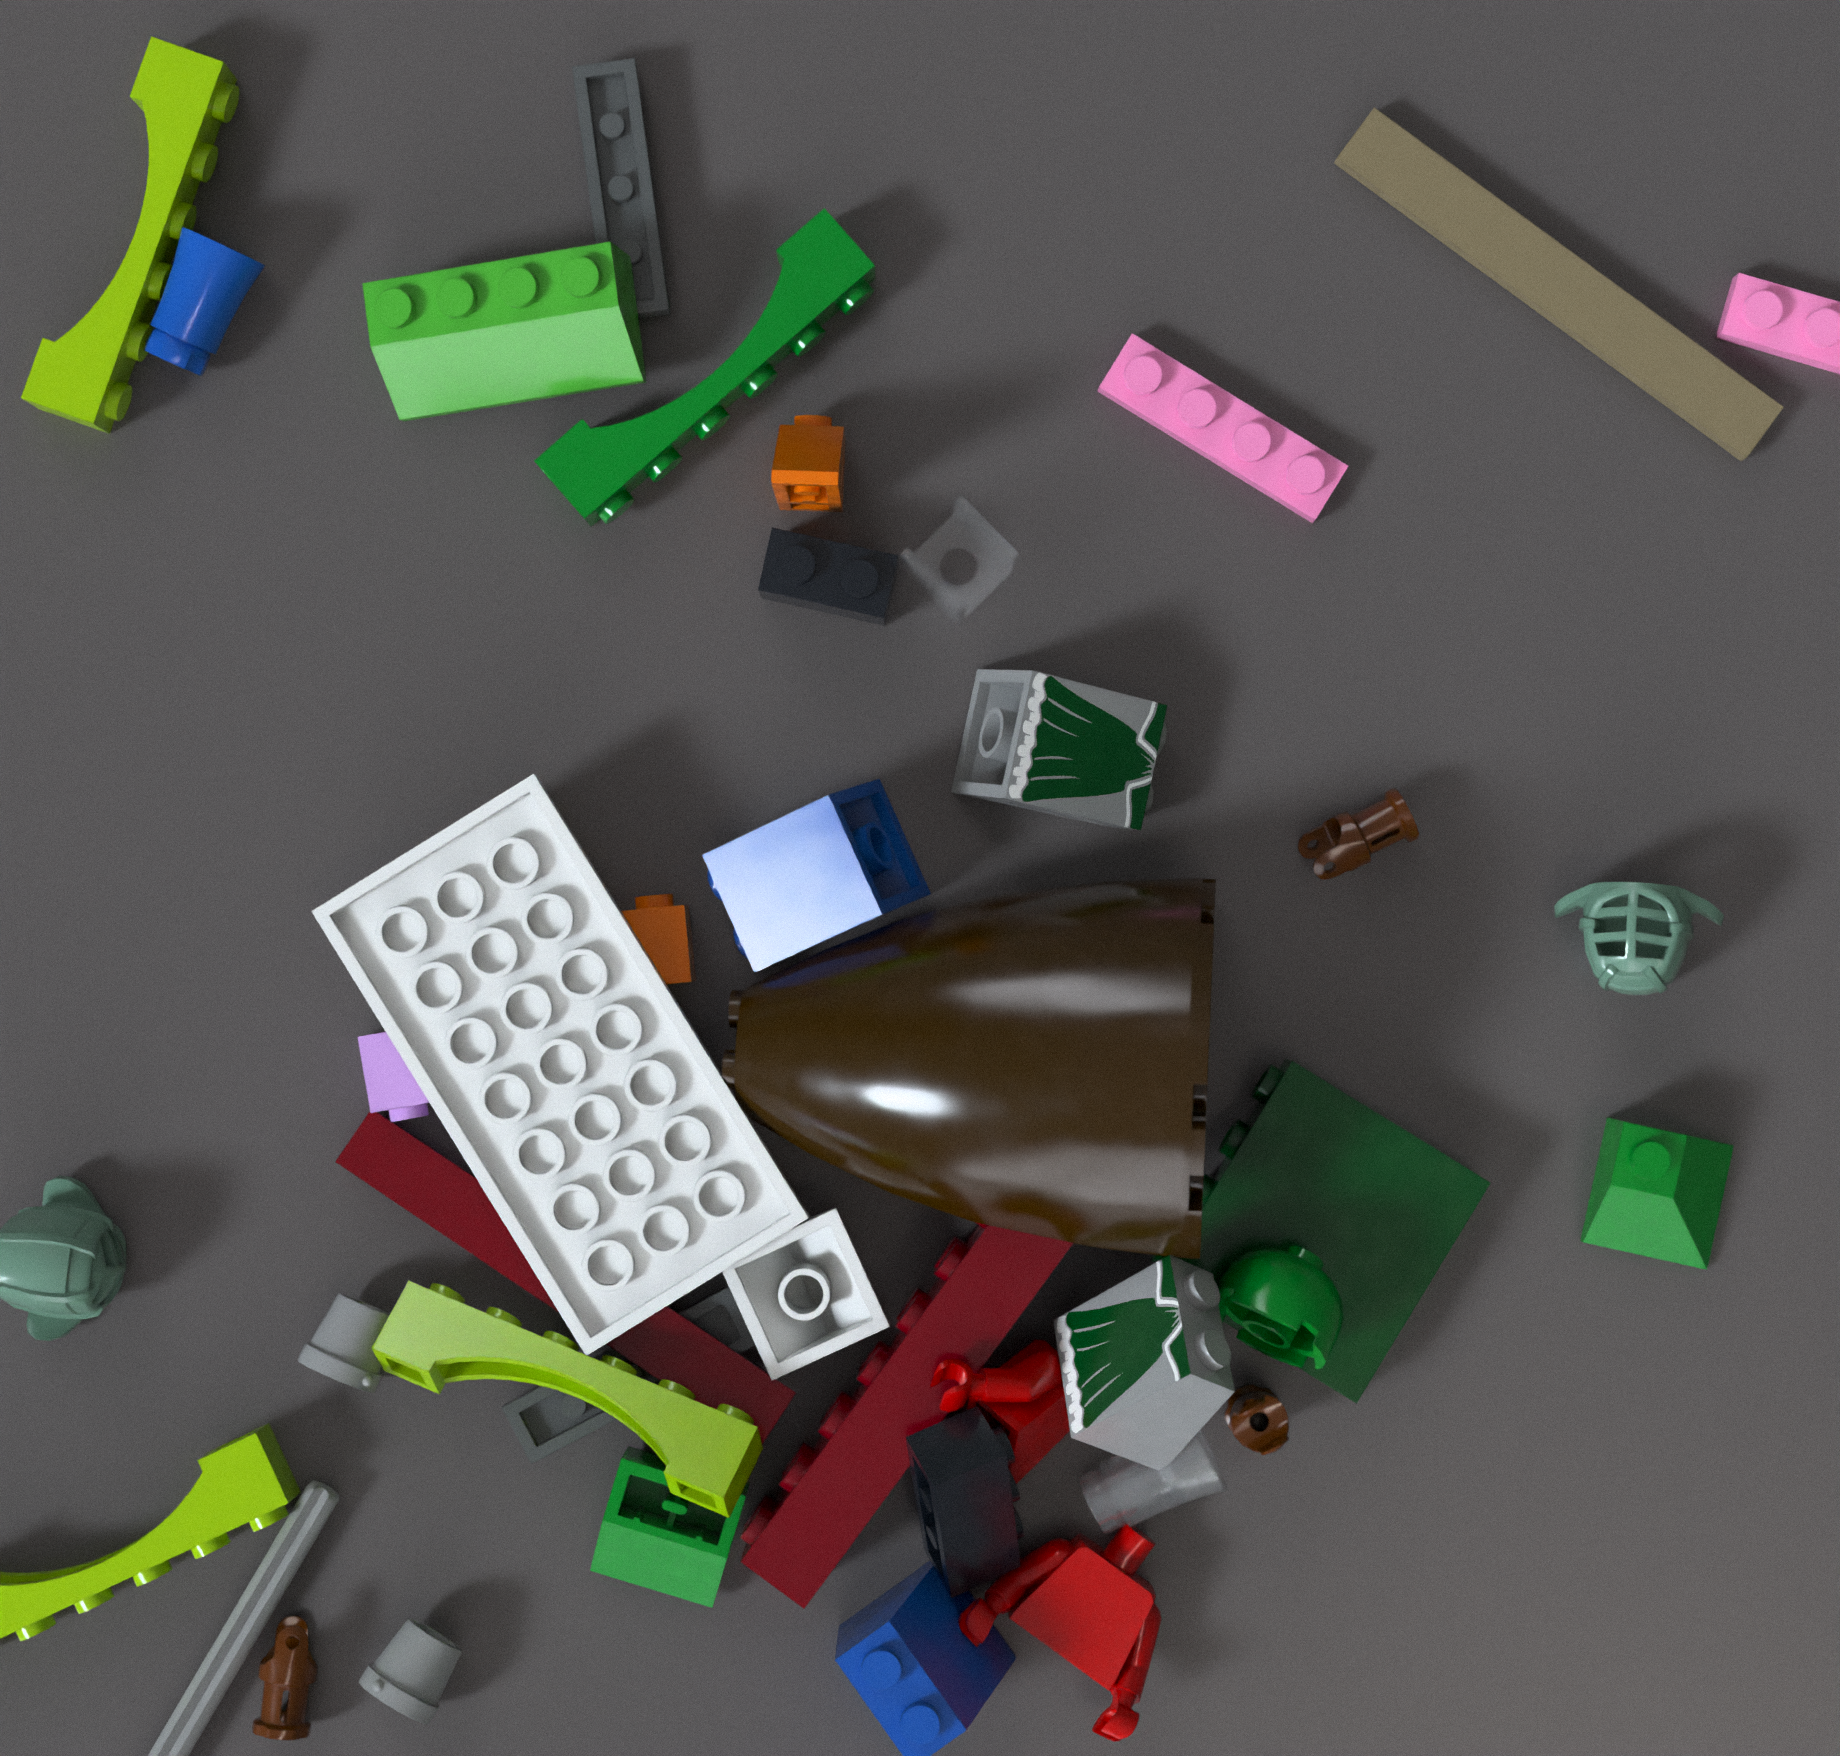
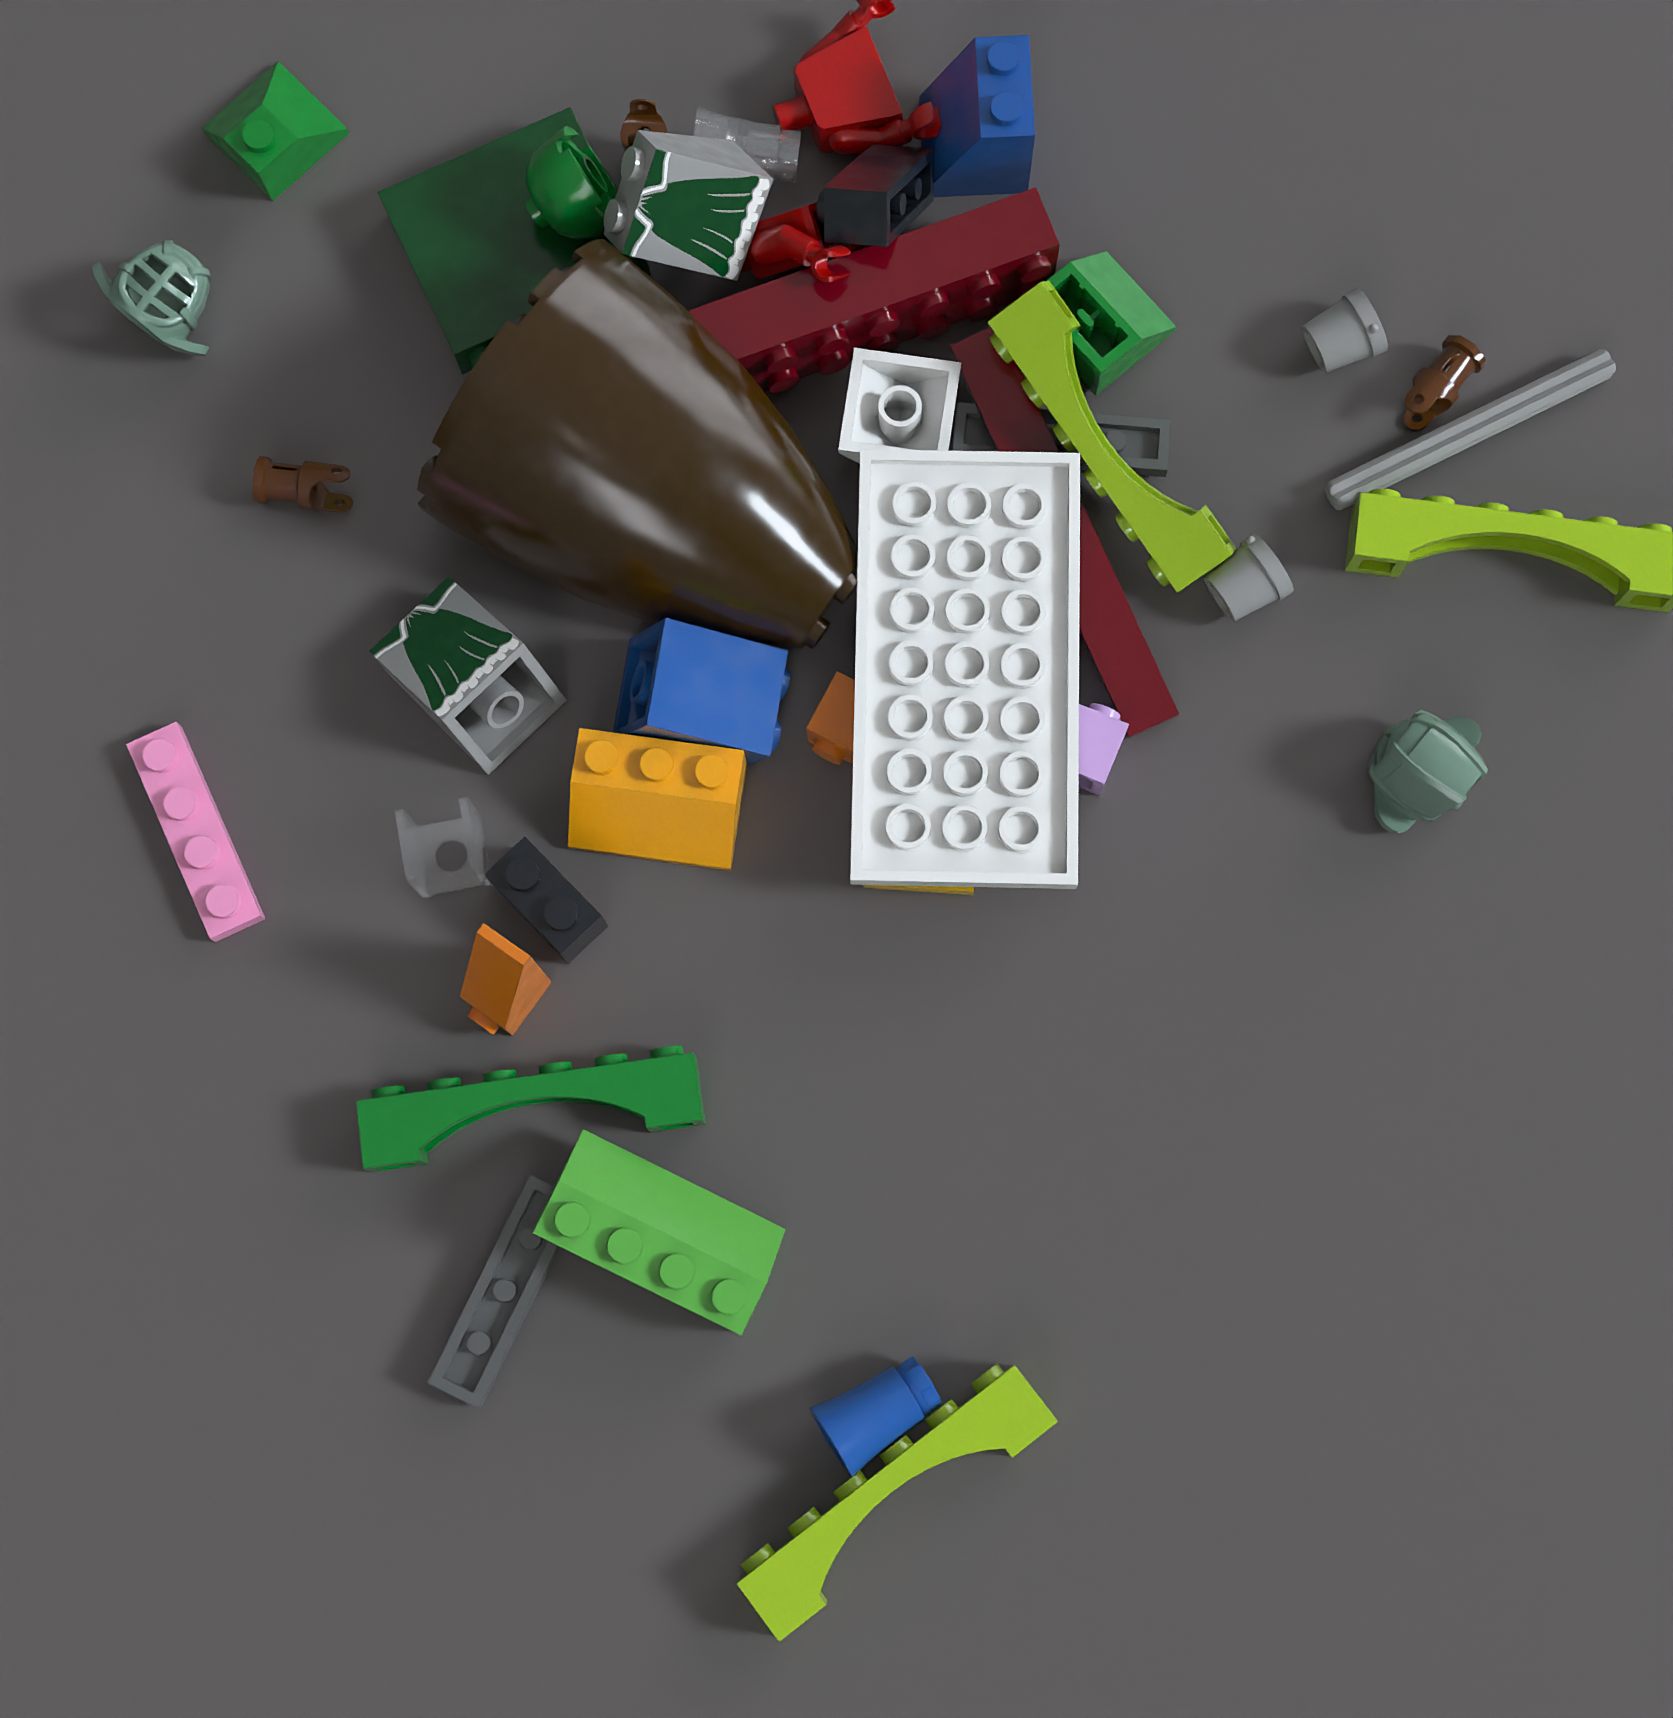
camera: 140 degrees left, 10 degrees down
none -> light orange slope [568,728,747,871]

